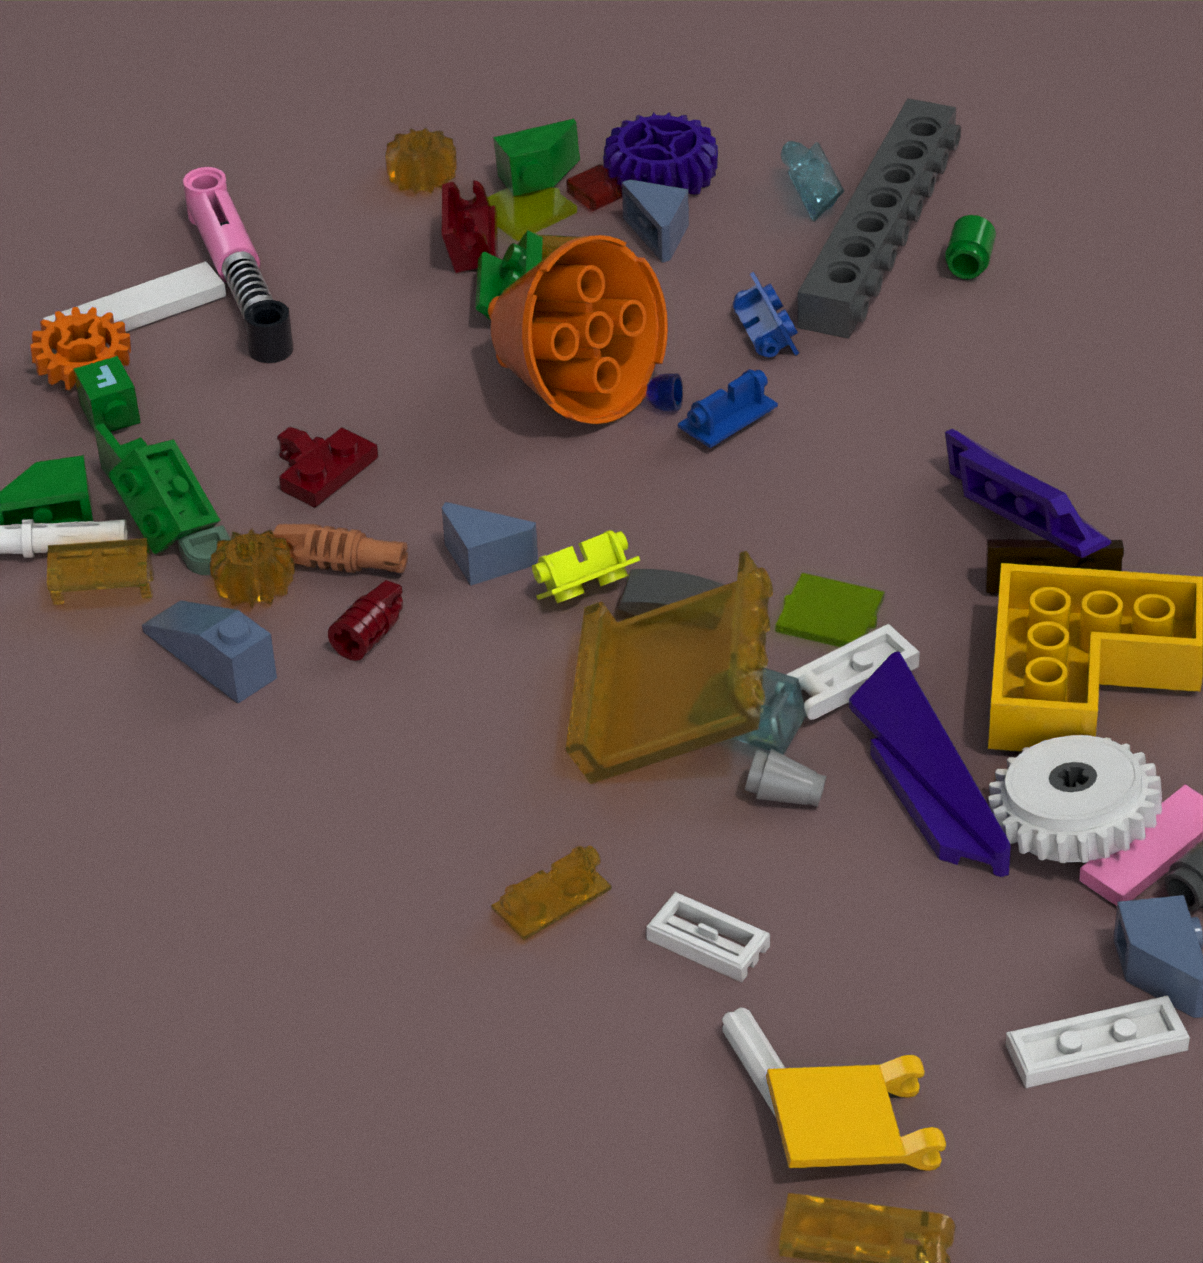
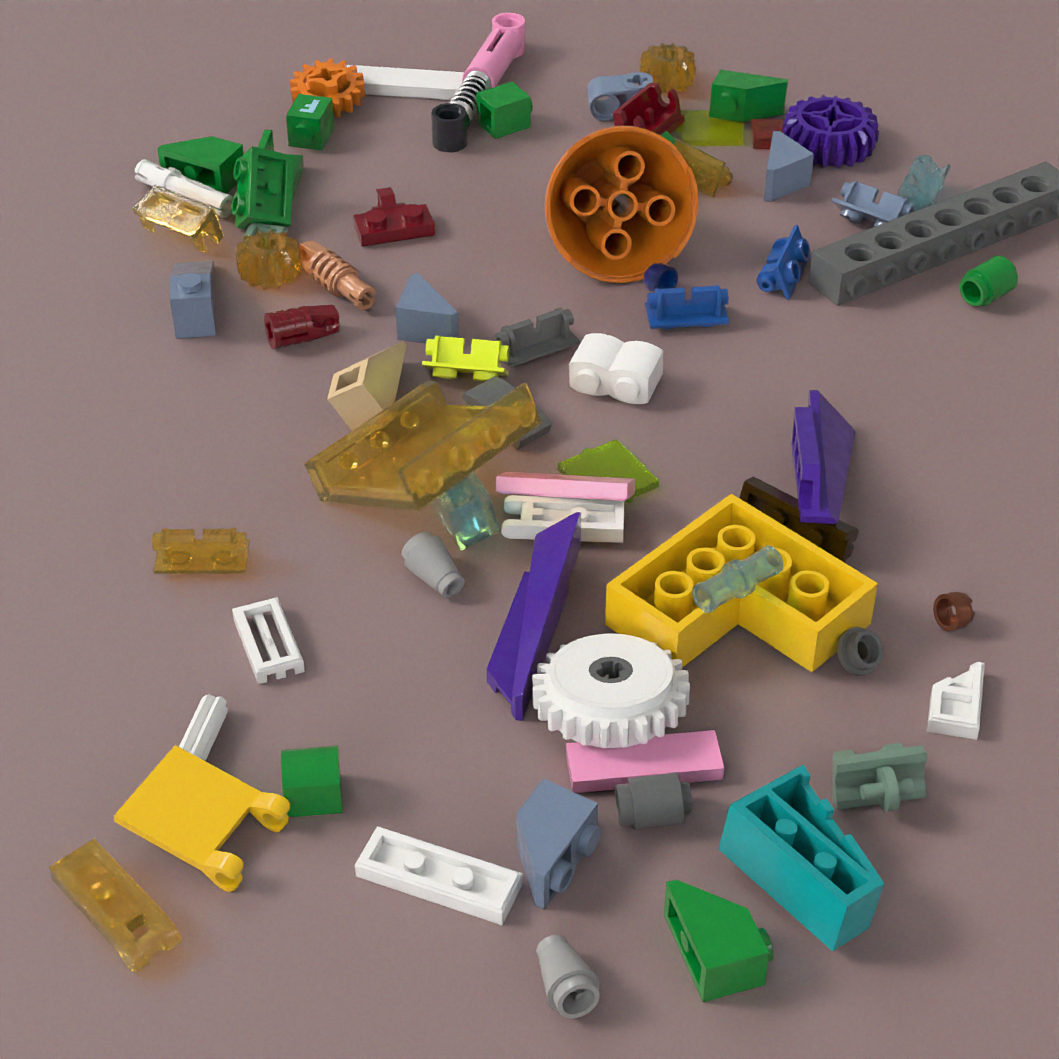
camera: 35 degrees right, 0 degrees up
none -> green piece [281,745,343,817]
none -> tan slope [327,341,407,435]
none -> green brick [476,82,533,139]
none -> dark grey hinge [495,308,580,368]
none -> bright pink tile [496,472,635,501]
none -> white brick [569,333,663,404]
none -> sand blue piece [587,72,653,121]
none -> clear light blue pin [692,545,783,613]
none -> sand blue hinge [832,180,915,227]

